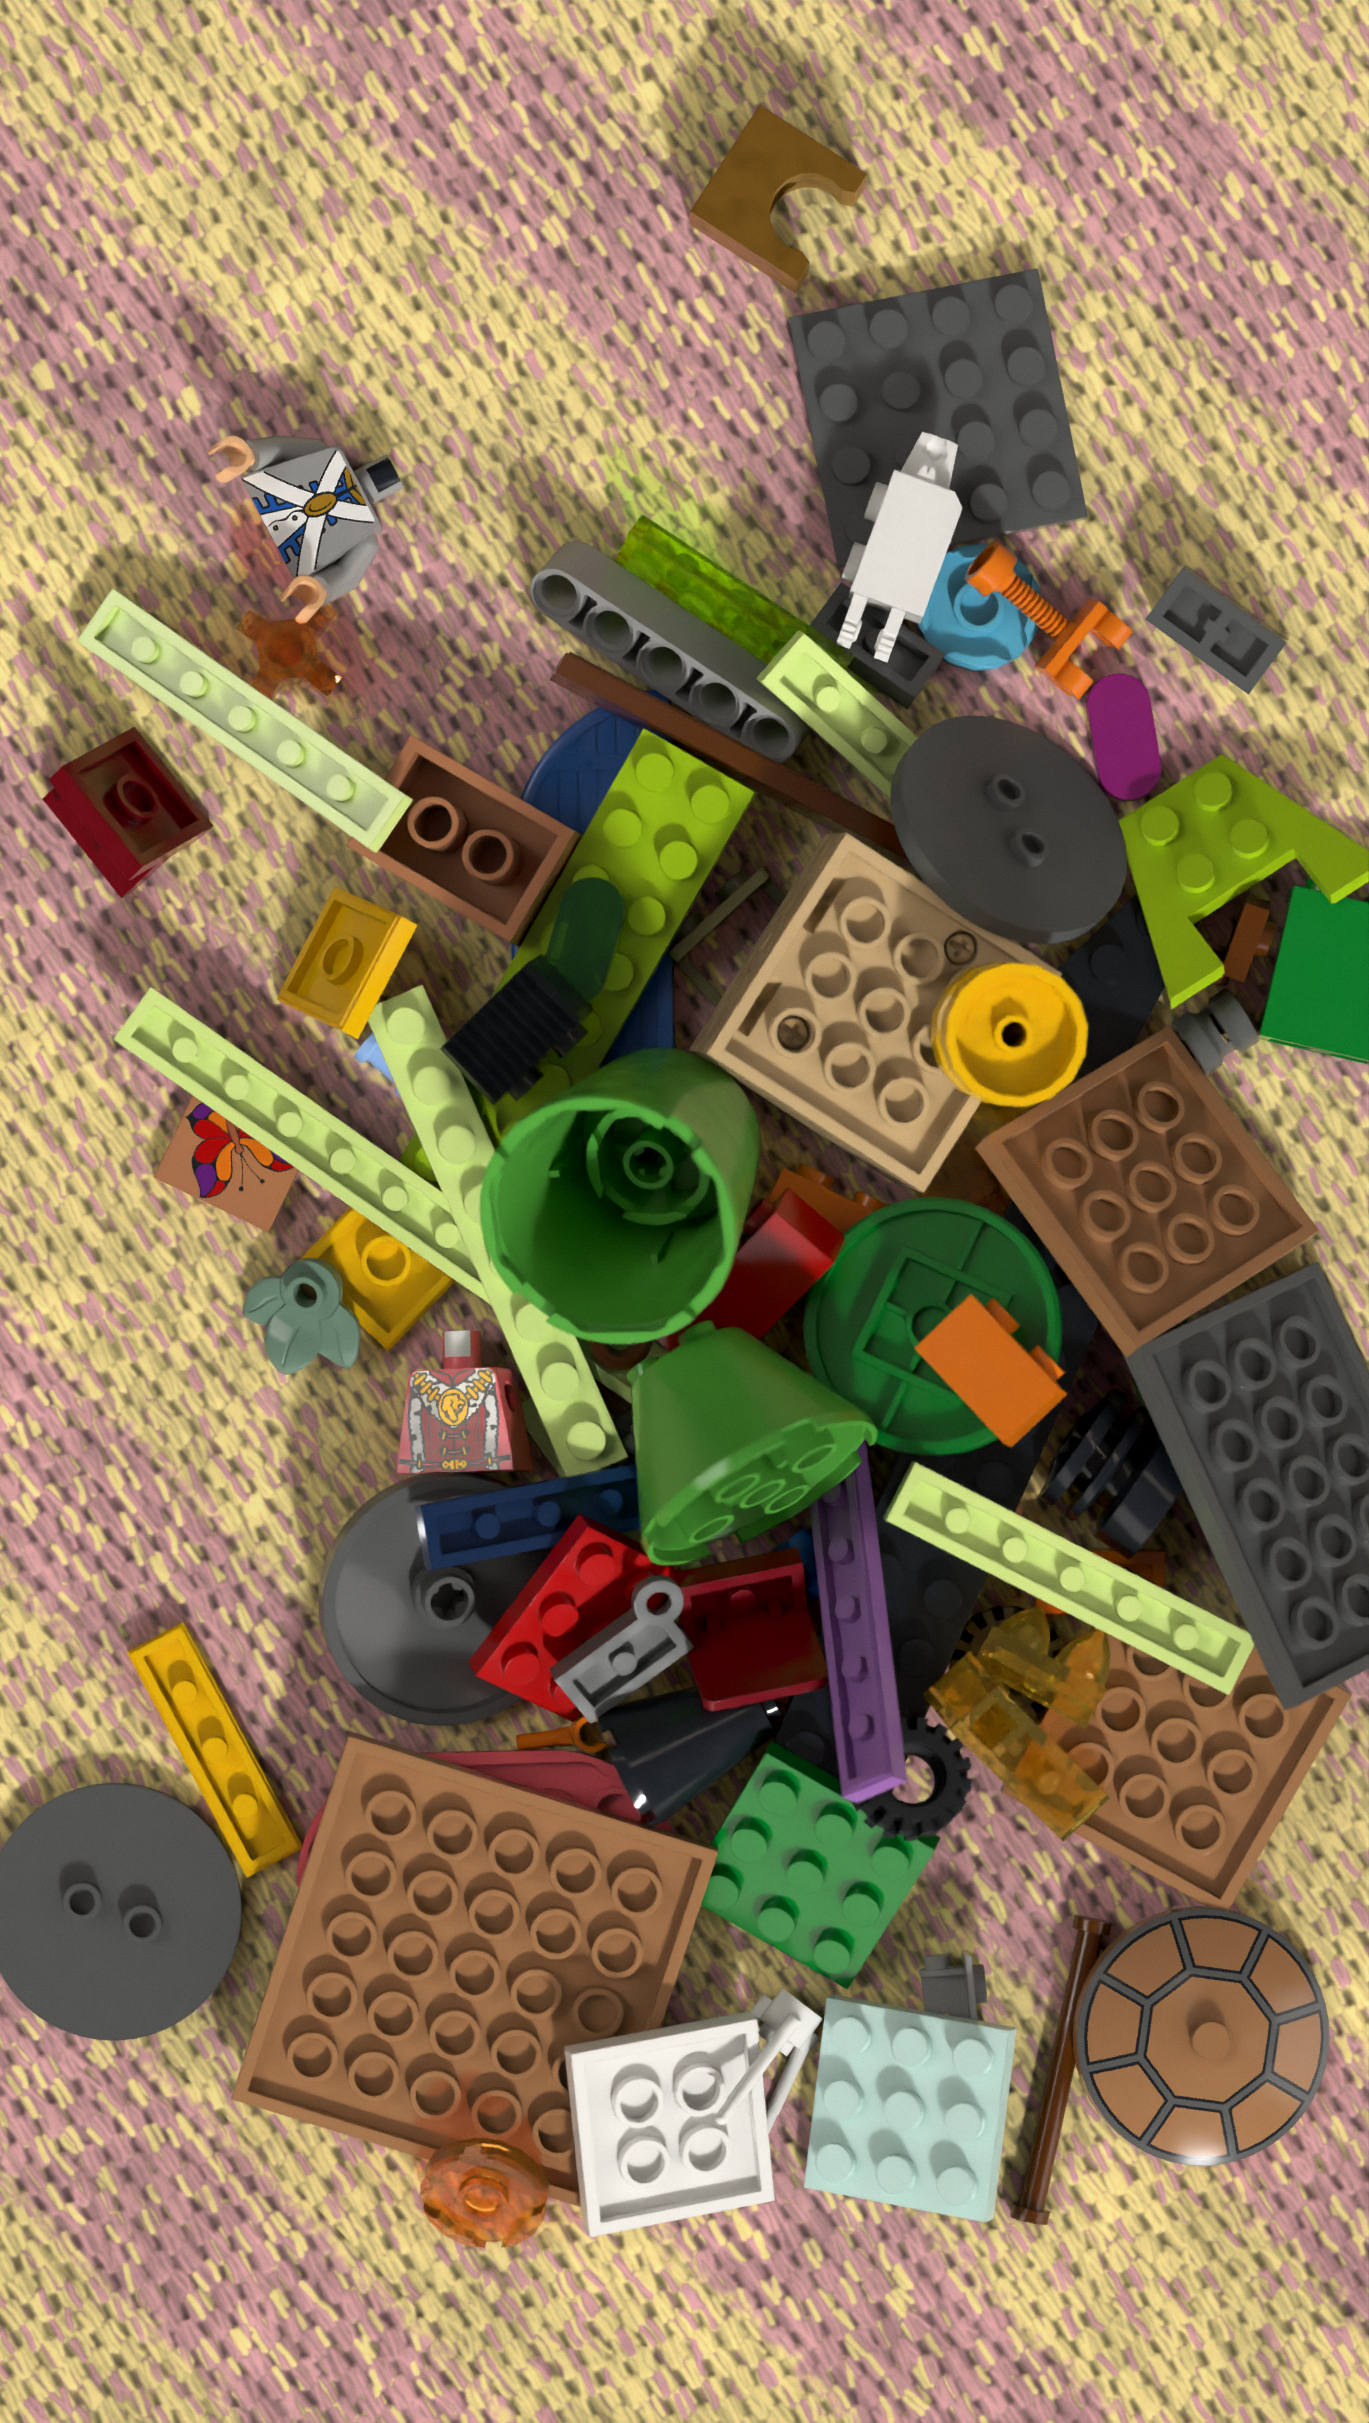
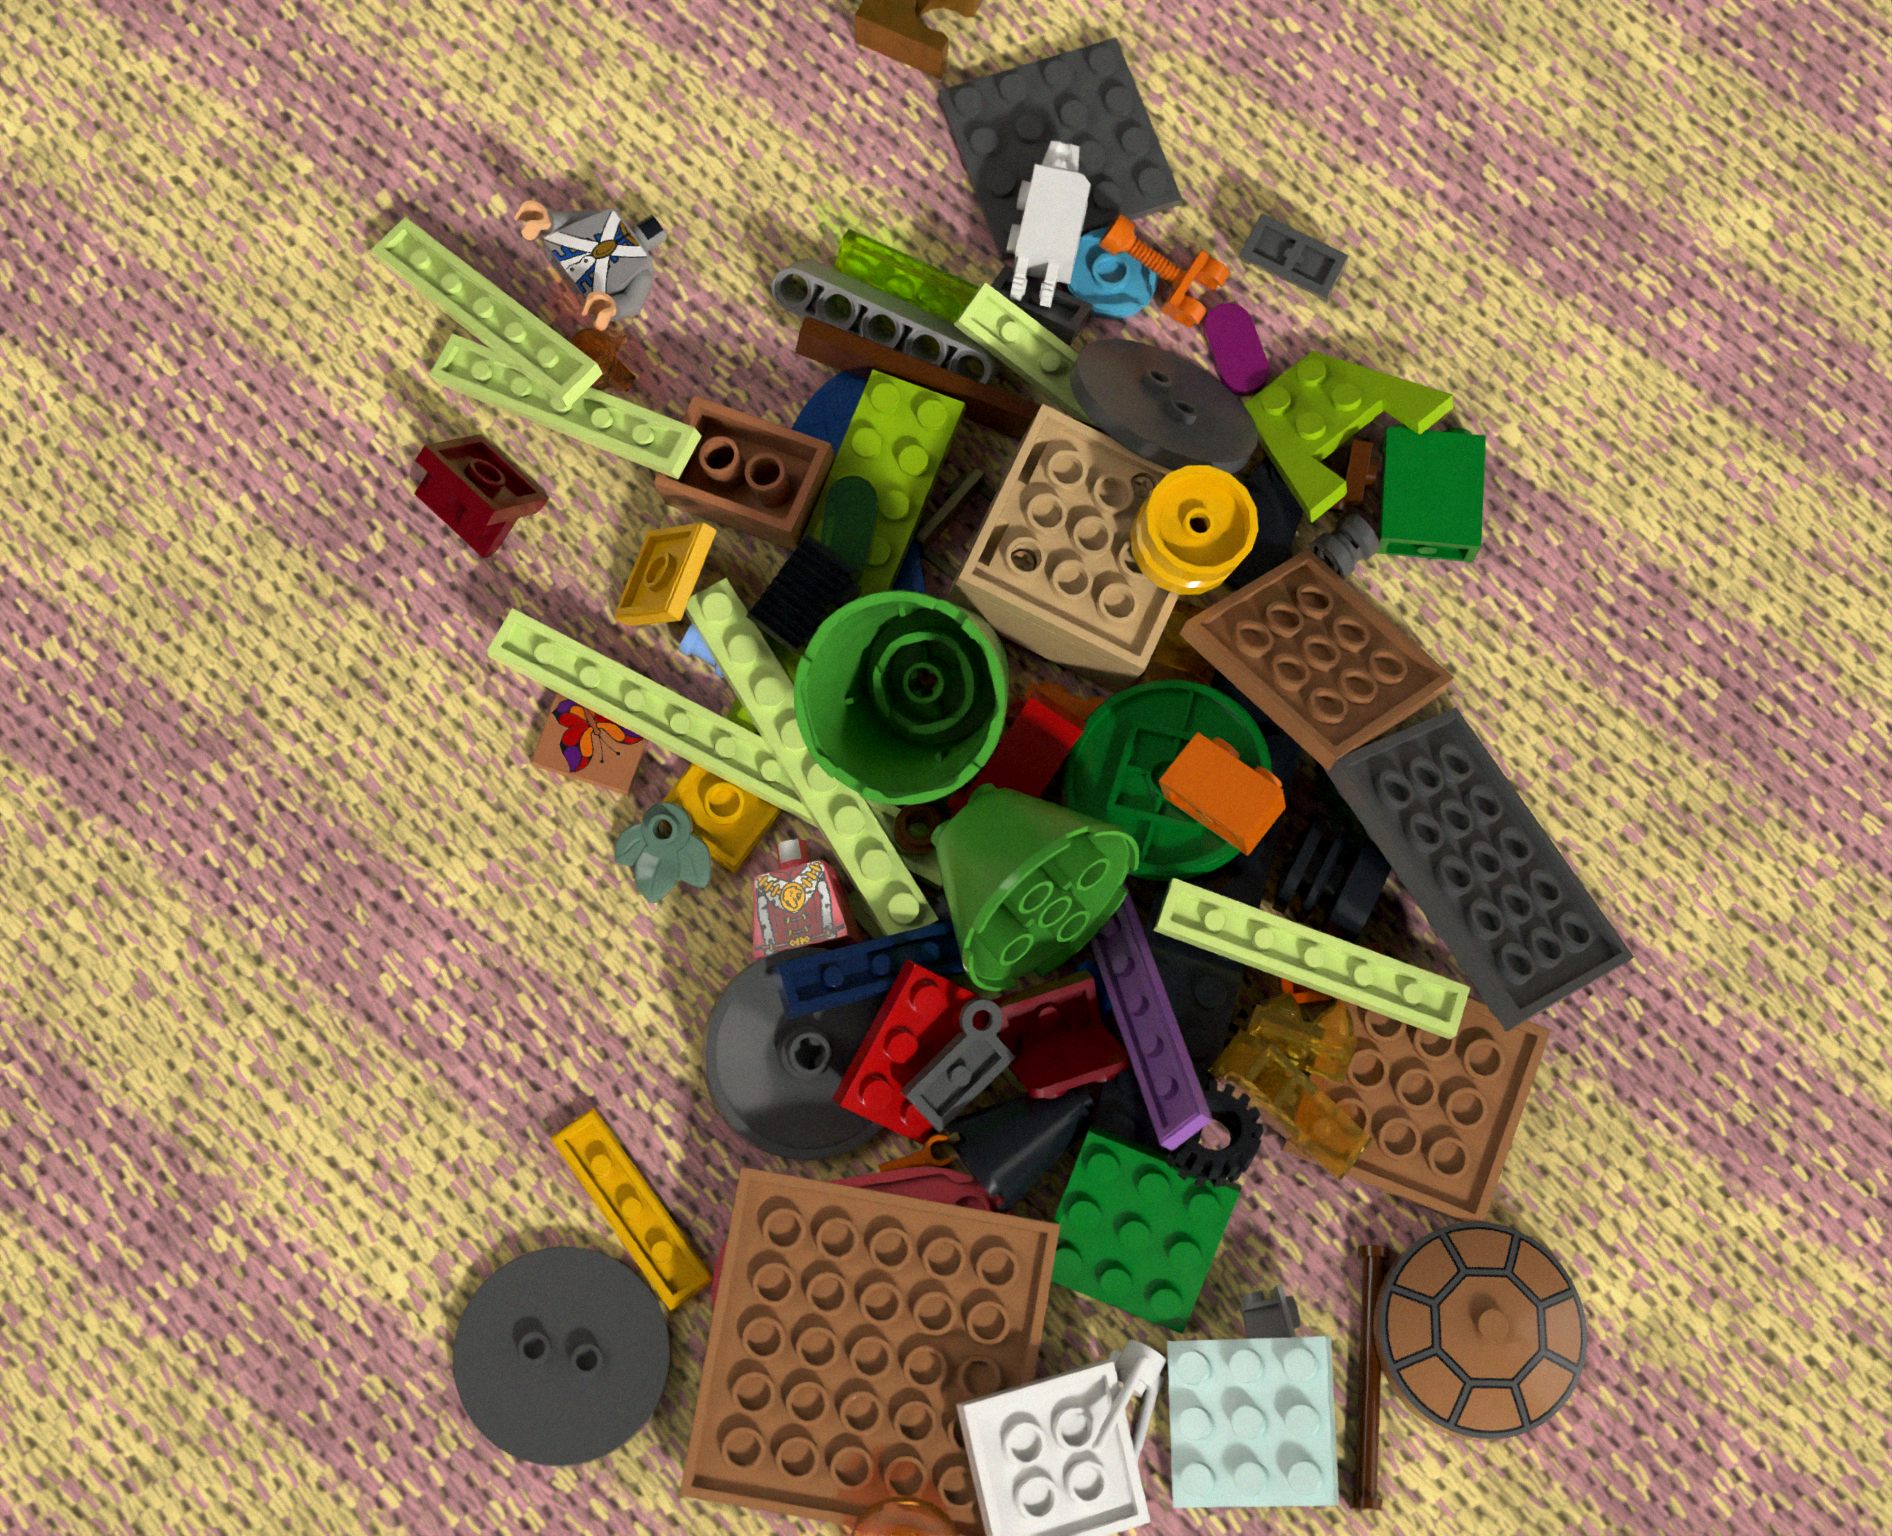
camera: 10 degrees left, 15 degrees down
none -> yellowish green plate [371,217,603,408]

